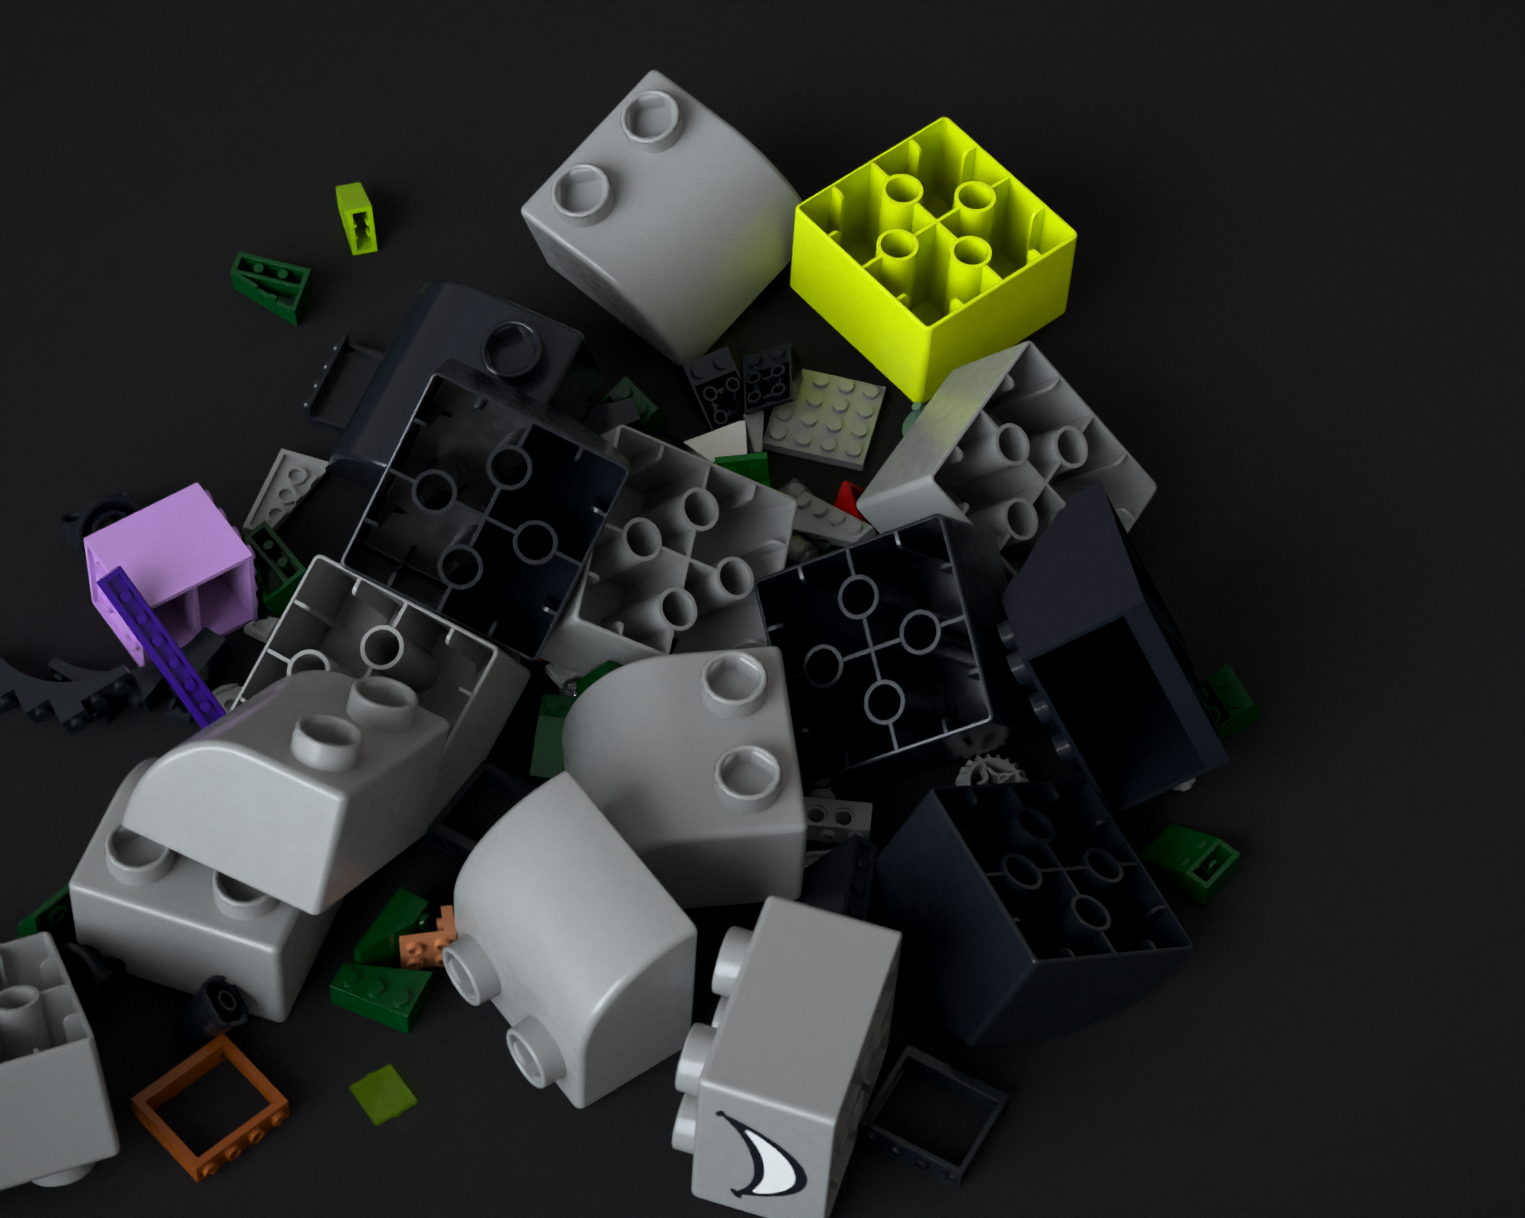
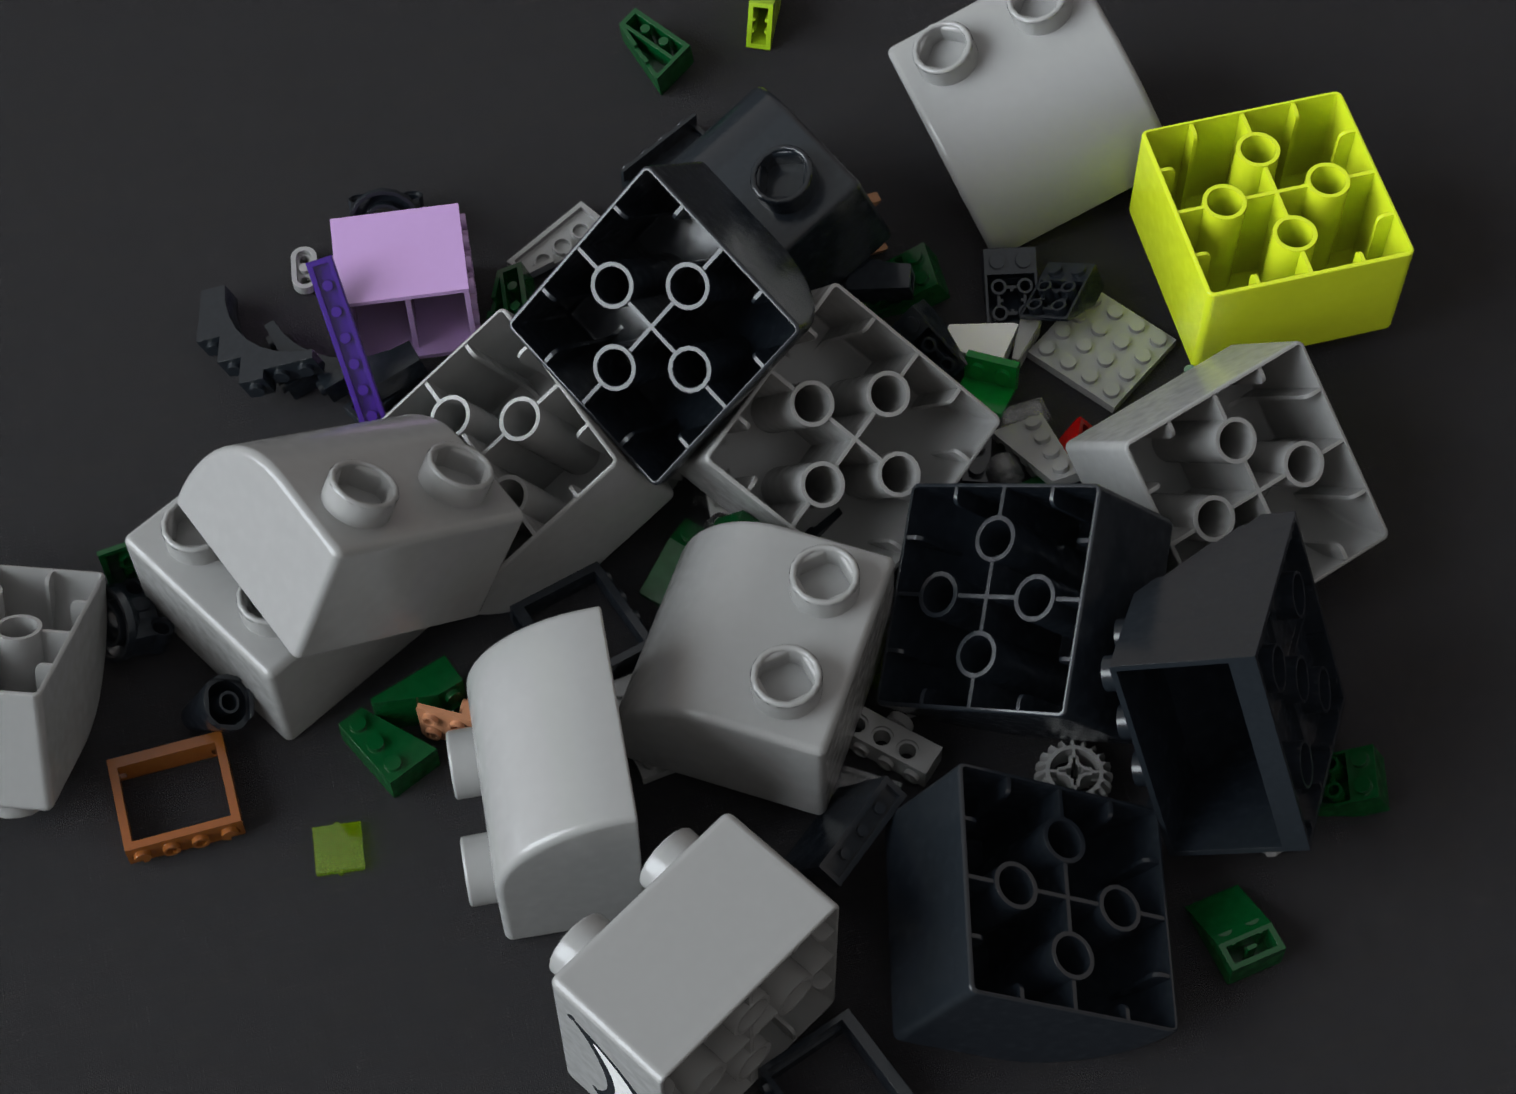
camera: 30 degrees right, 5 degrees up
none -> light grey plate [291,246,318,294]

